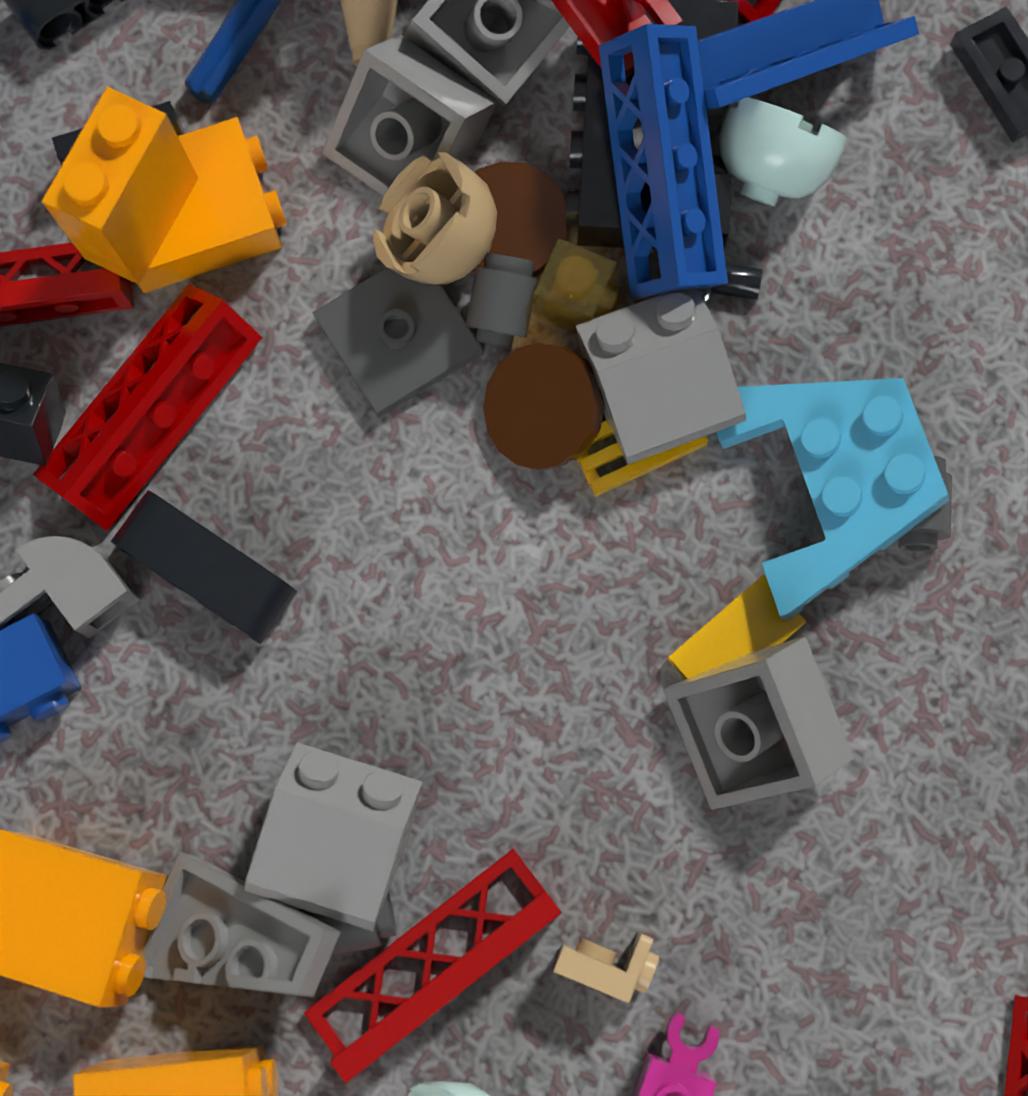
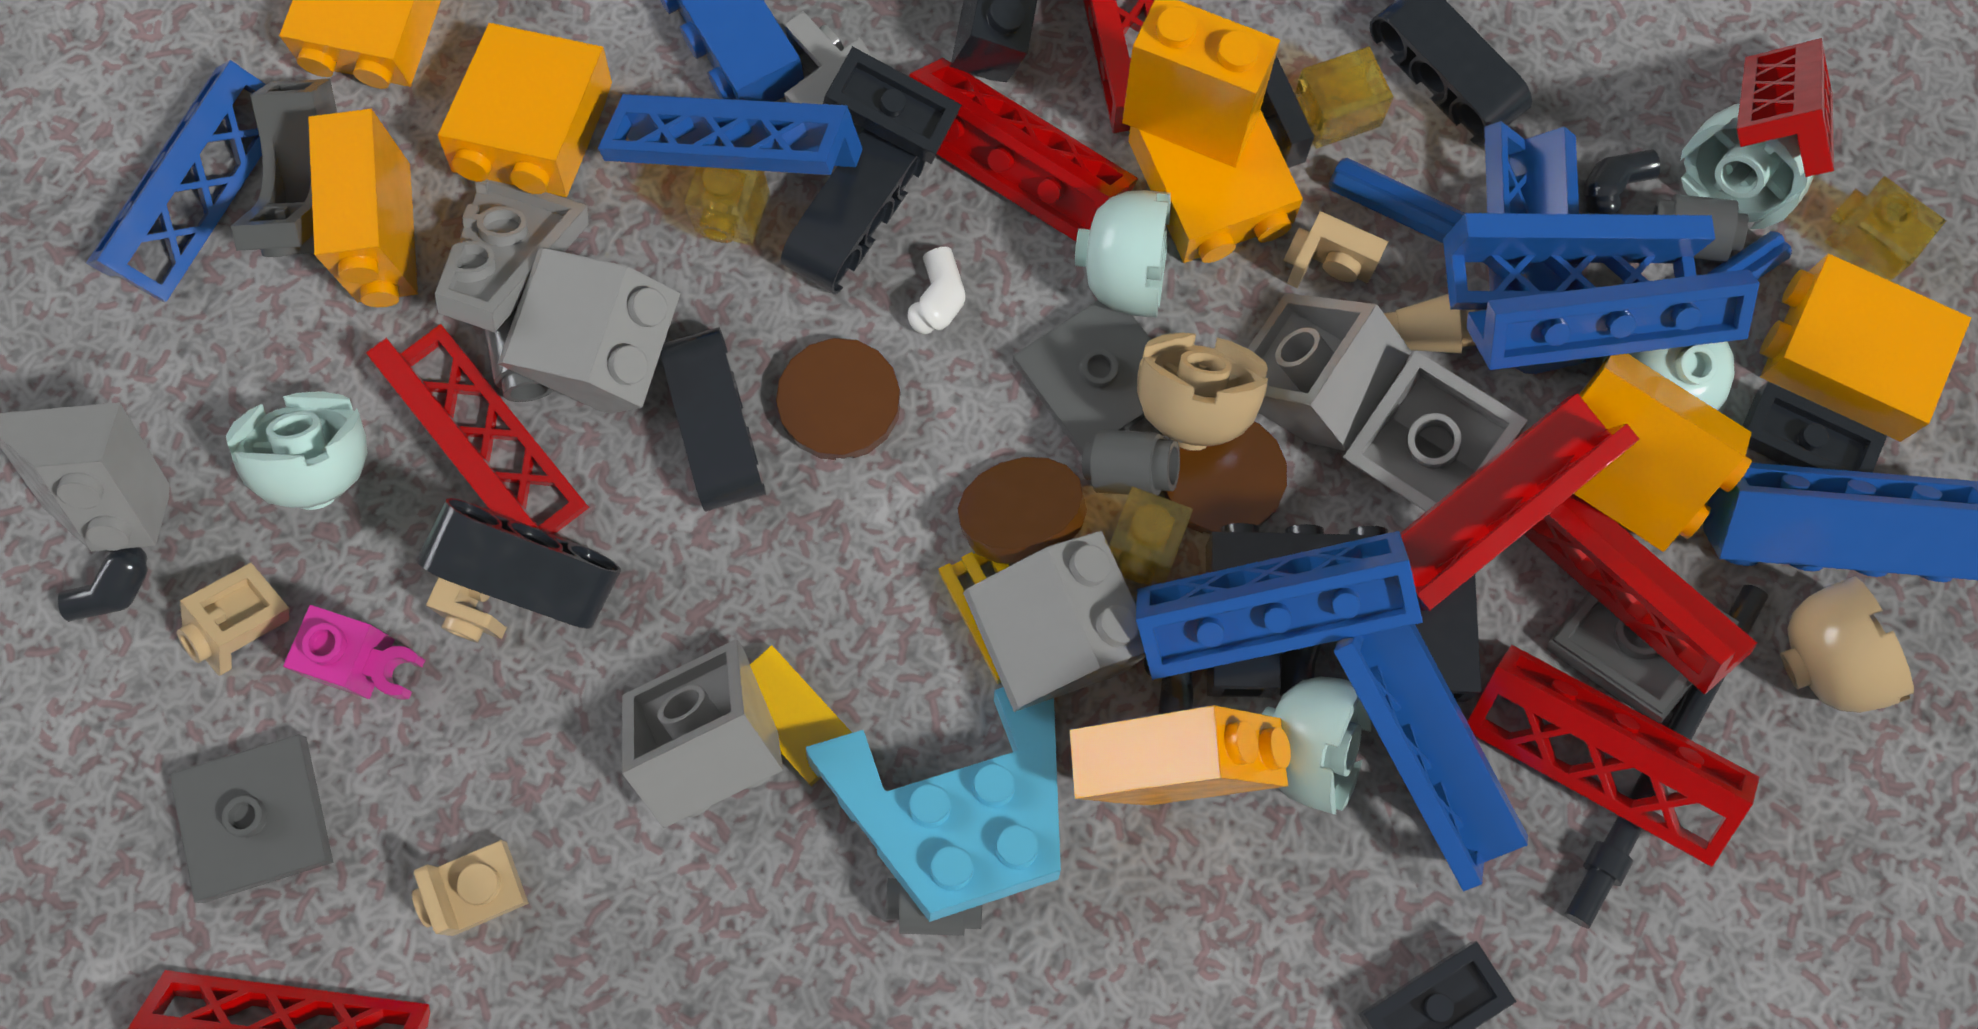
camera: 85 degrees right, 5 degrees down
none -> tan bracket [412,840,529,936]
none -> black beam [416,498,621,629]
none -> blue fence [598,94,863,175]
none -> black beam [660,327,766,512]
none -> clear yellow brick [684,167,770,246]
none -> reddish brown tile [776,338,901,460]
none -> black plate [823,46,962,164]
none -> white arm [908,247,966,334]
none -> light orange brick [1070,705,1291,806]
none -> light aqua cylinder [1075,190,1171,318]
none -> tan bracket [1284,211,1389,289]
none -> clear yellow brick [1294,46,1394,149]

